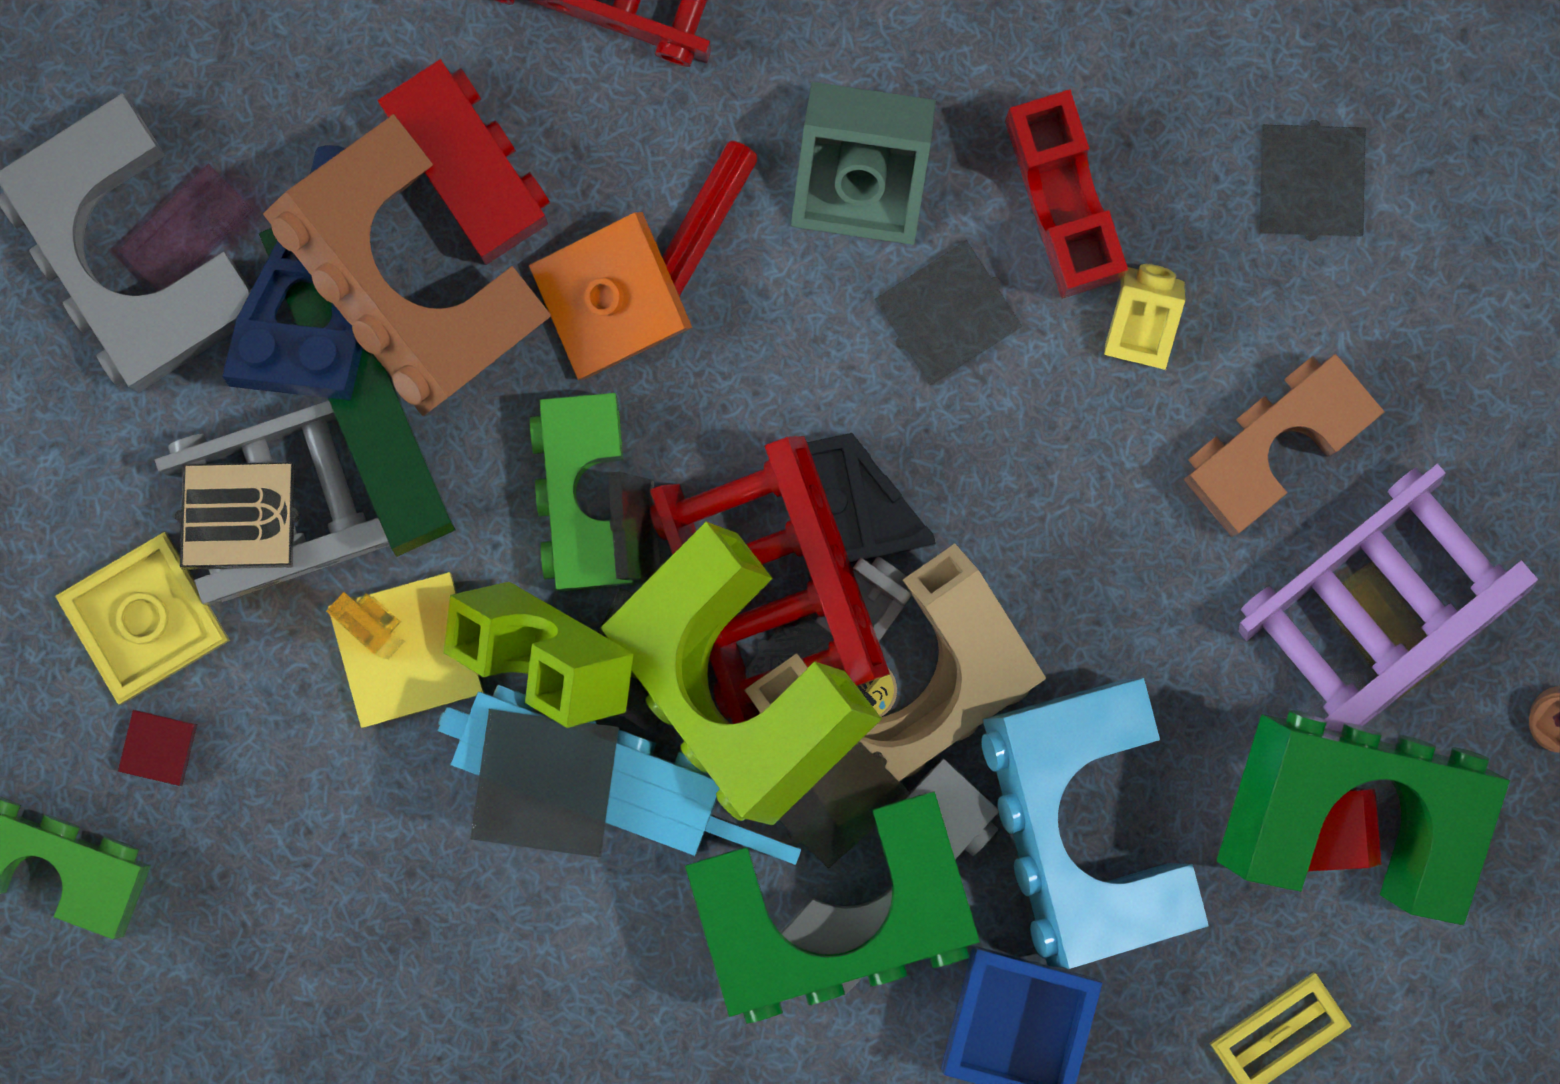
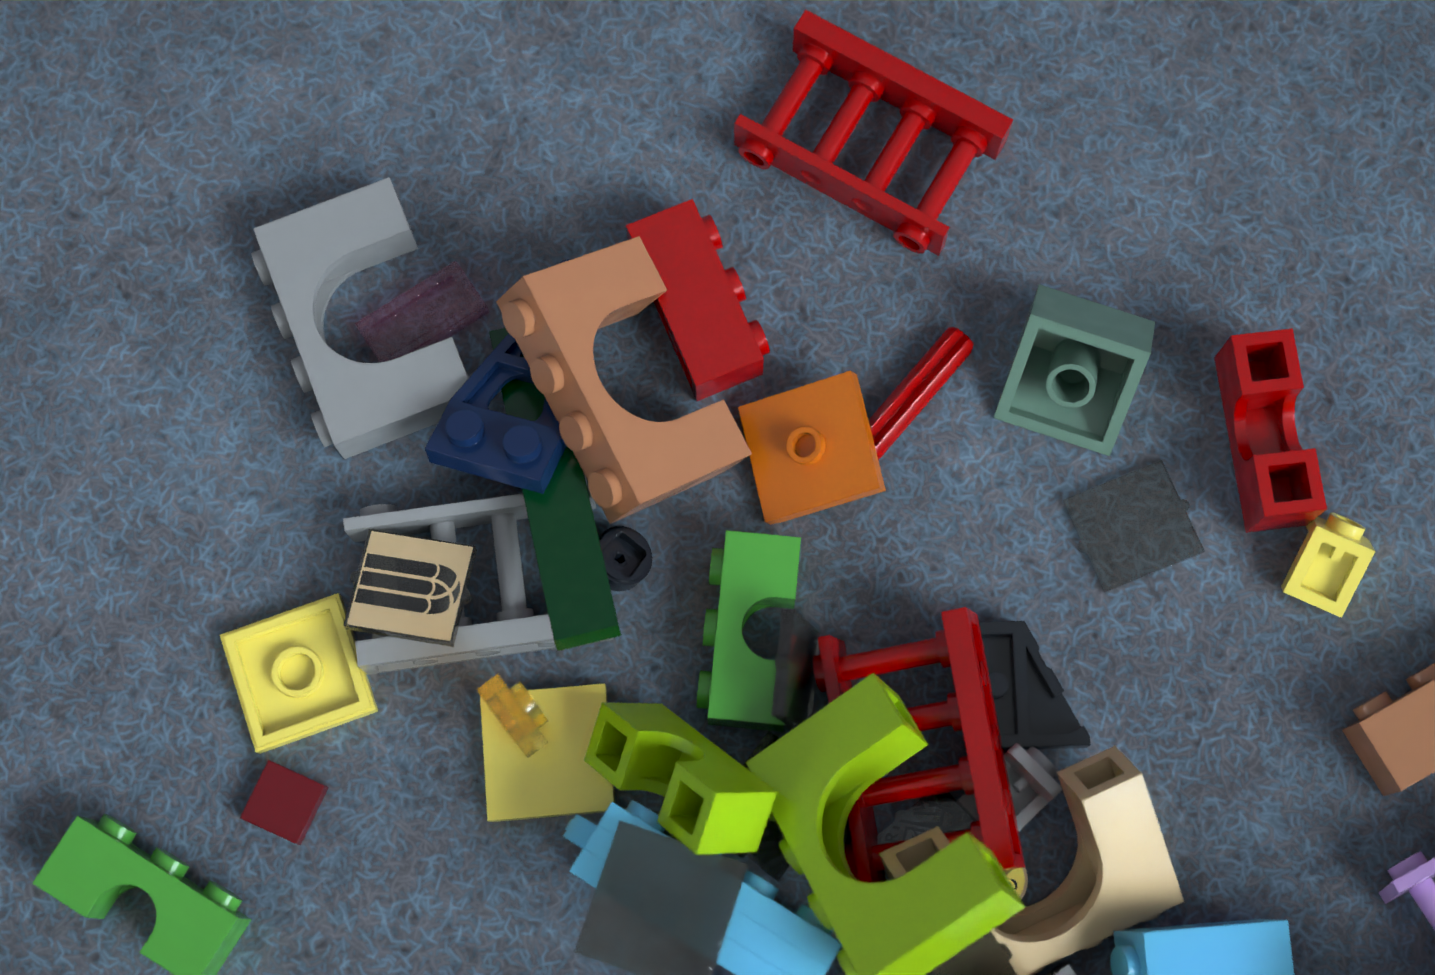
camera: 15 degrees right, 10 degrees down
none -> black tile [598,526,652,592]

